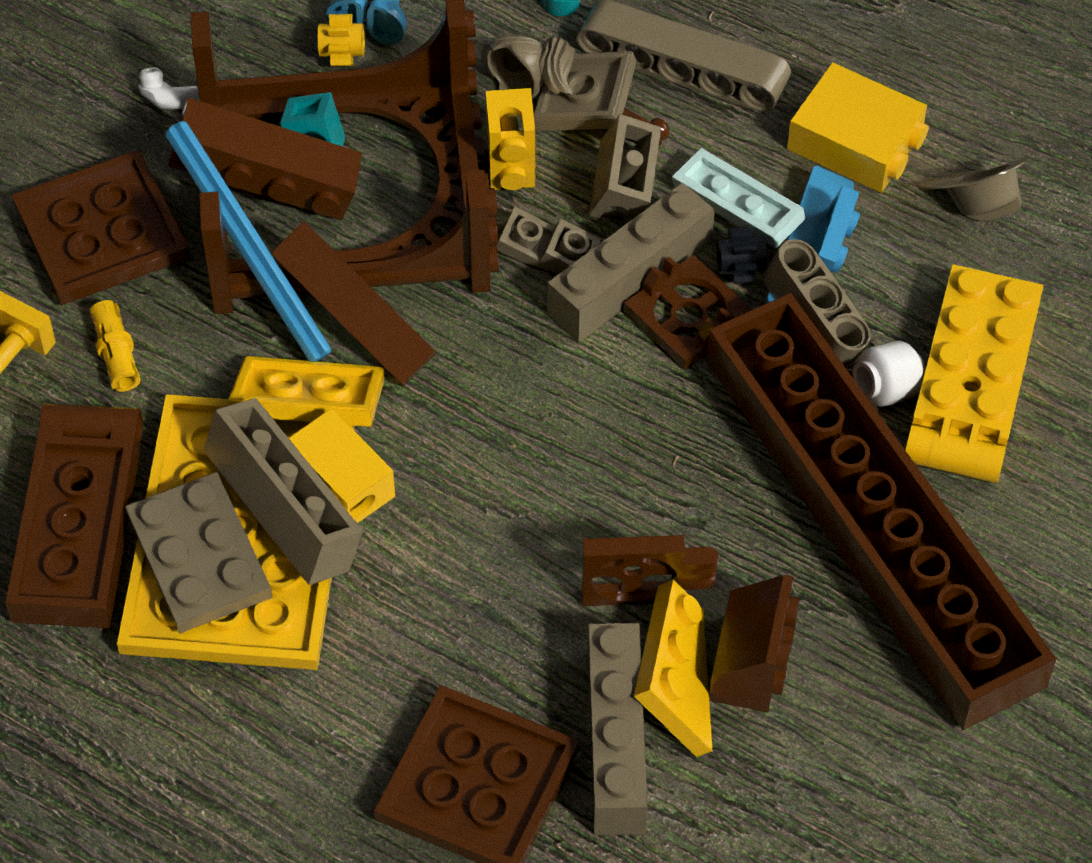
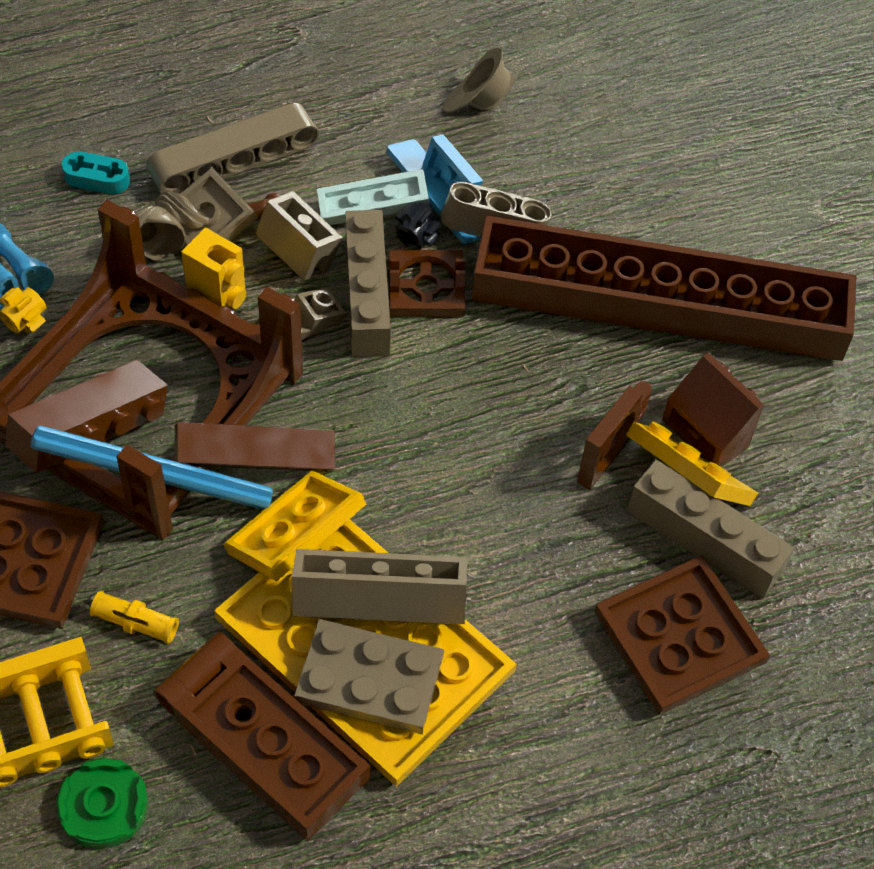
camera: 55 degrees left, 0 degrees up
teal brick [280,92,346,146] -> none
yellow brick [289,408,395,523] -> none
yellow brick [787,62,929,193] -> none
white head [853,340,925,407] -> none
yellow hinge [905,264,1044,484] -> none

